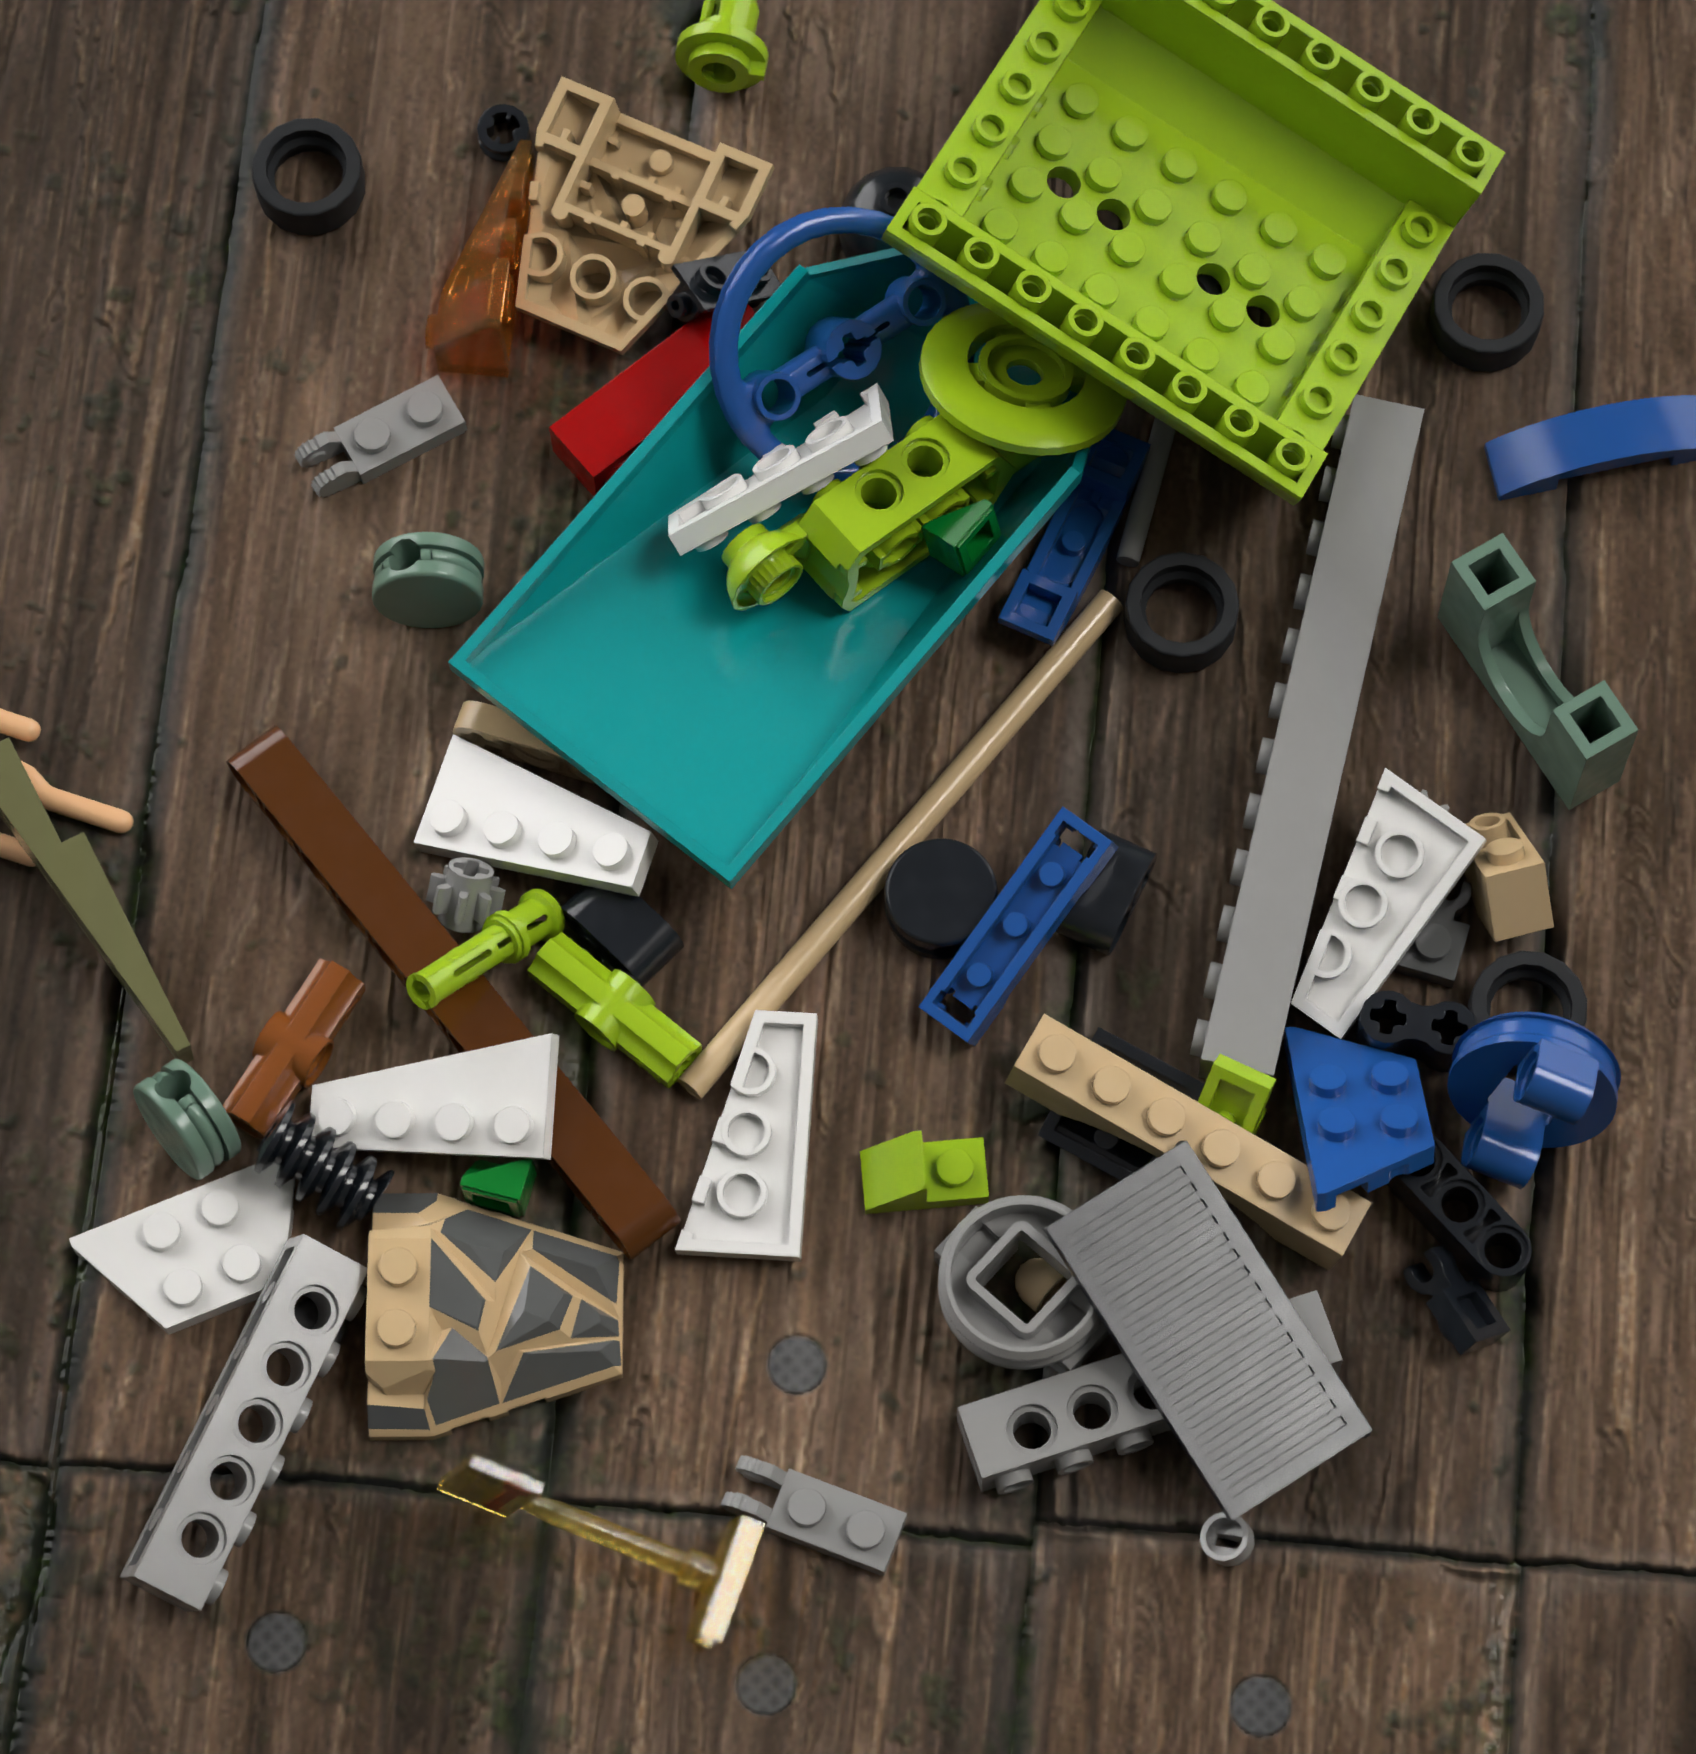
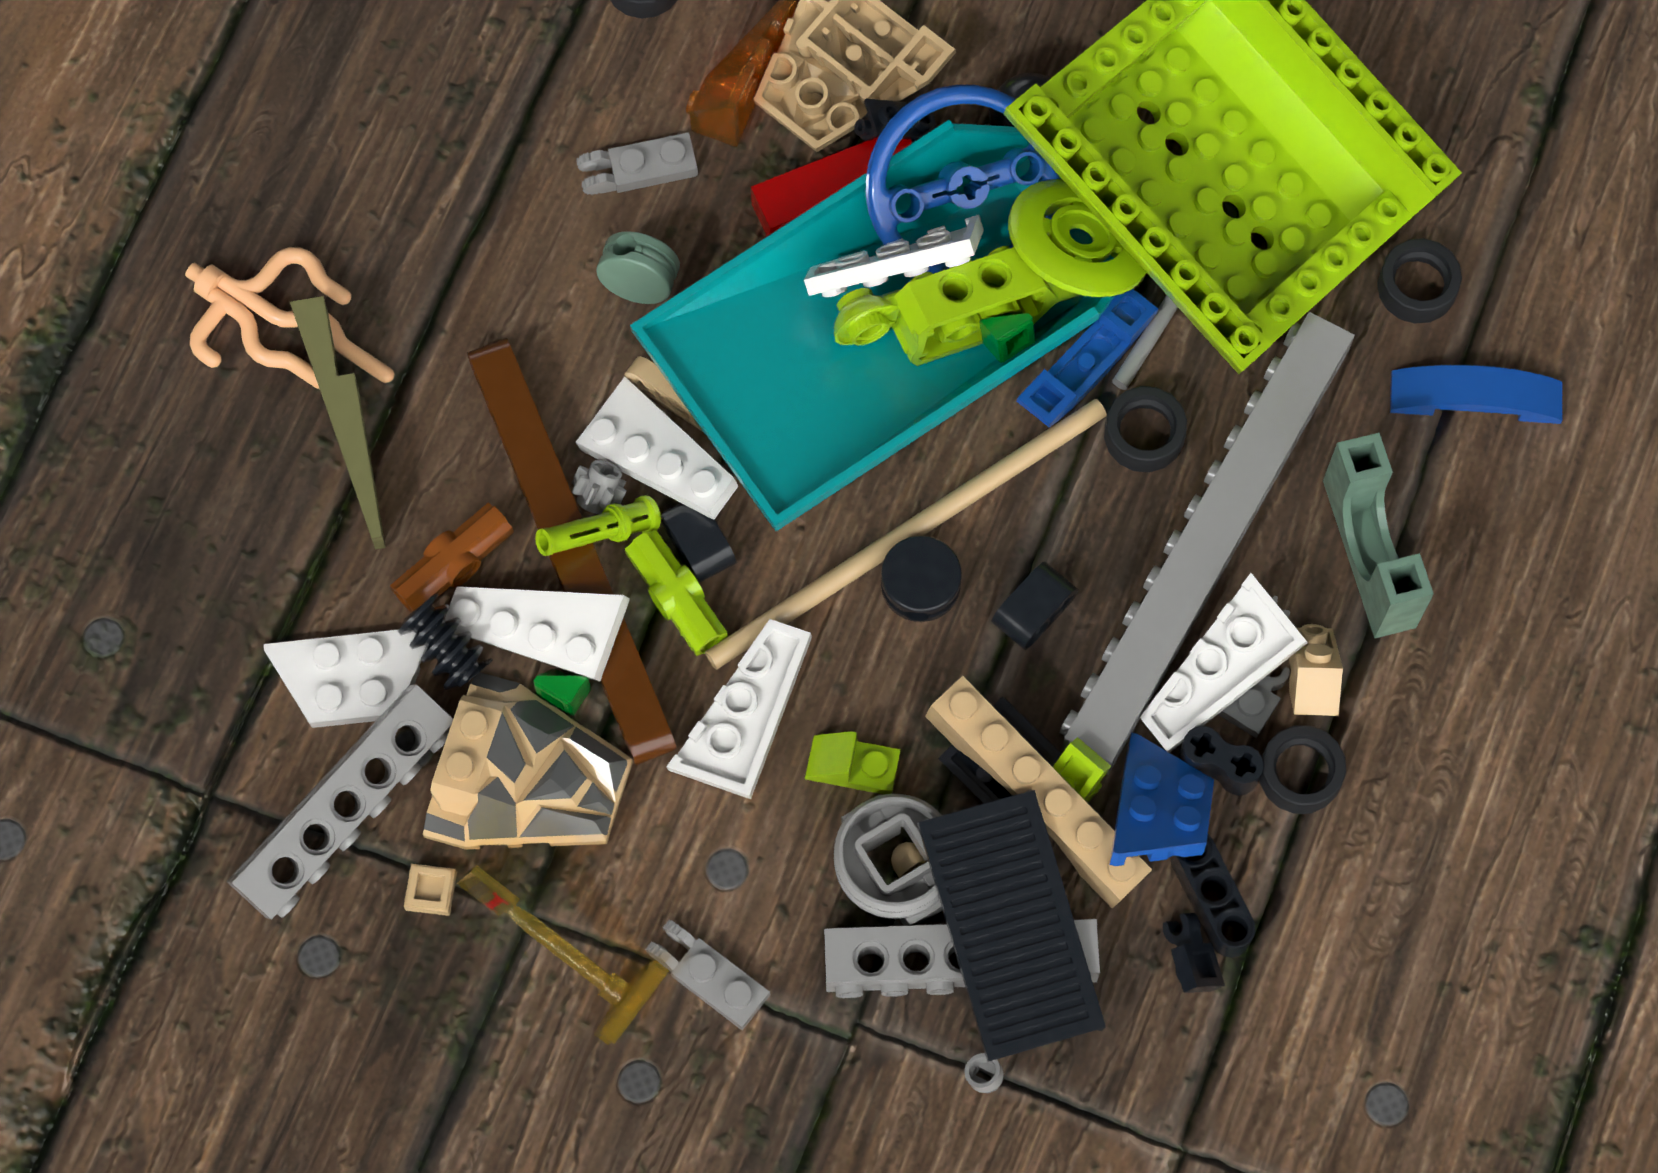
camera: 15 degrees right, 0 degrees up
sand green head [133,1059,241,1180] -> none
blue piece [918,806,1119,1046] -> none
blue piece [1447,1012,1621,1189] -> none
none -> tan tile [404,864,457,916]

